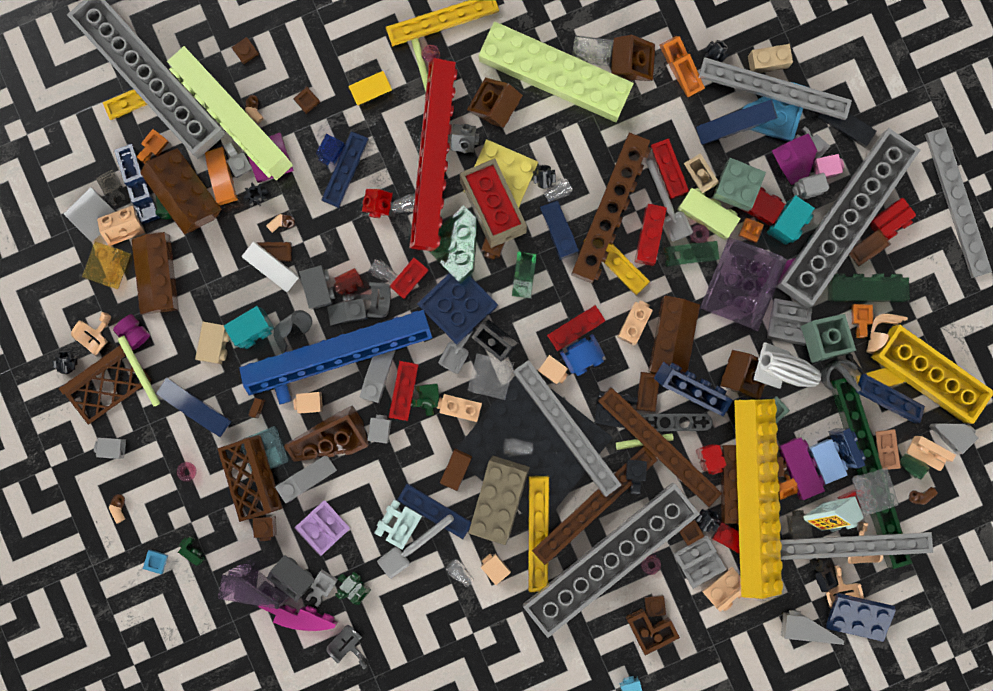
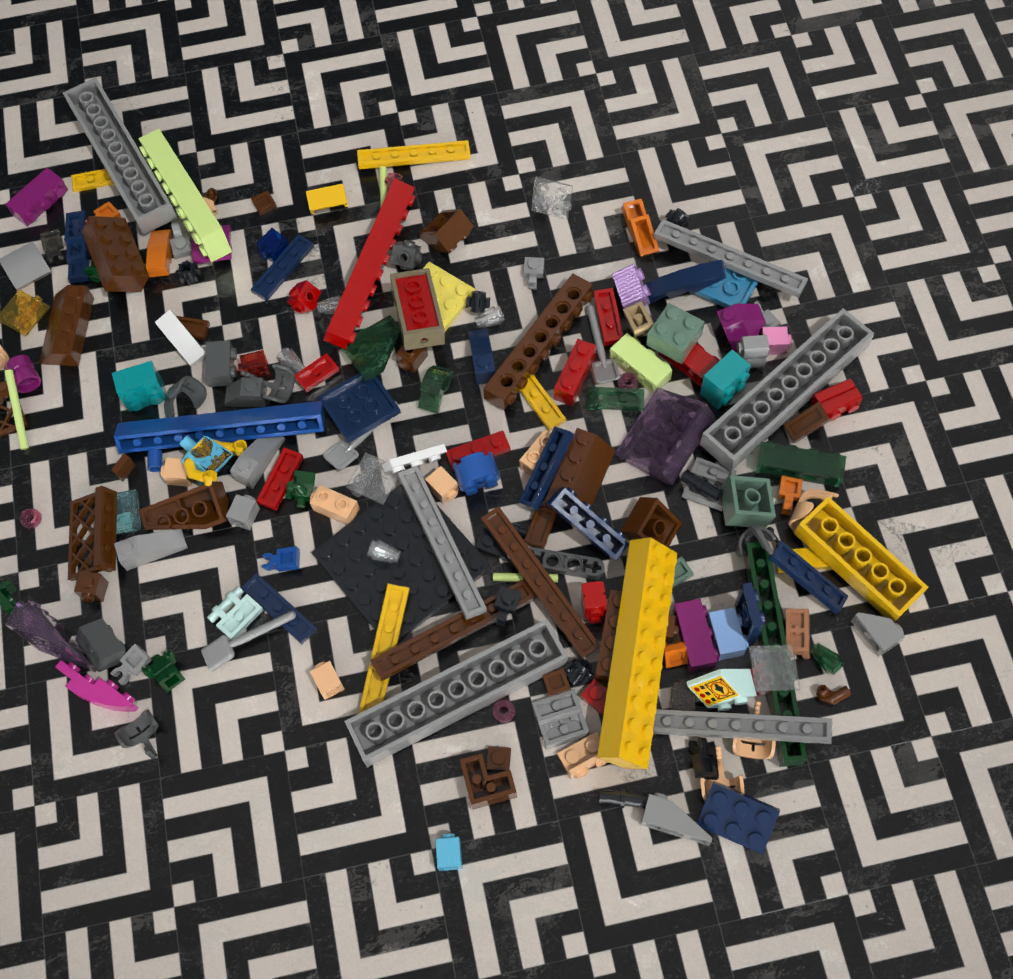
camera: 15 degrees right, 20 degrees down
light nougat bracket [97,206,145,246] -> none
dark blue slope [156,378,231,437] -> none
tan brick [195,322,230,364] -> none
reddish brown plate [231,37,259,65] -> none
arm [266,214,295,233] -> none
lavender slope [295,500,350,556] -> none
reddish brown tile [440,448,472,491] -> none
clear cone [446,559,474,587] -> none
dark tan brick [468,456,530,545] -> none
black brick [471,320,518,361] -> none
yellowish green brick [478,21,634,122] -> none
reddish brown slope [611,35,655,81] -> none
orange tile [738,218,764,243] -> none
tan brick [748,44,793,73] -> none
white plate [754,343,821,389] -> none
black tile [818,113,877,148] -> none
light nougat bracket [906,436,956,471] -> none
light grey plate [925,128,992,278] -> none
none -> magenta brick [5,168,68,227]
none -> torso [179,435,247,486]
none -> blue plate [262,546,300,572]
none -> white plate [382,444,447,474]
none -> dark blue brick [519,426,574,511]
none -> light grey plate [524,257,544,290]
none -> black pin [598,789,646,809]
none -> lavender brick [612,264,651,308]
none -> black pin [680,469,723,502]

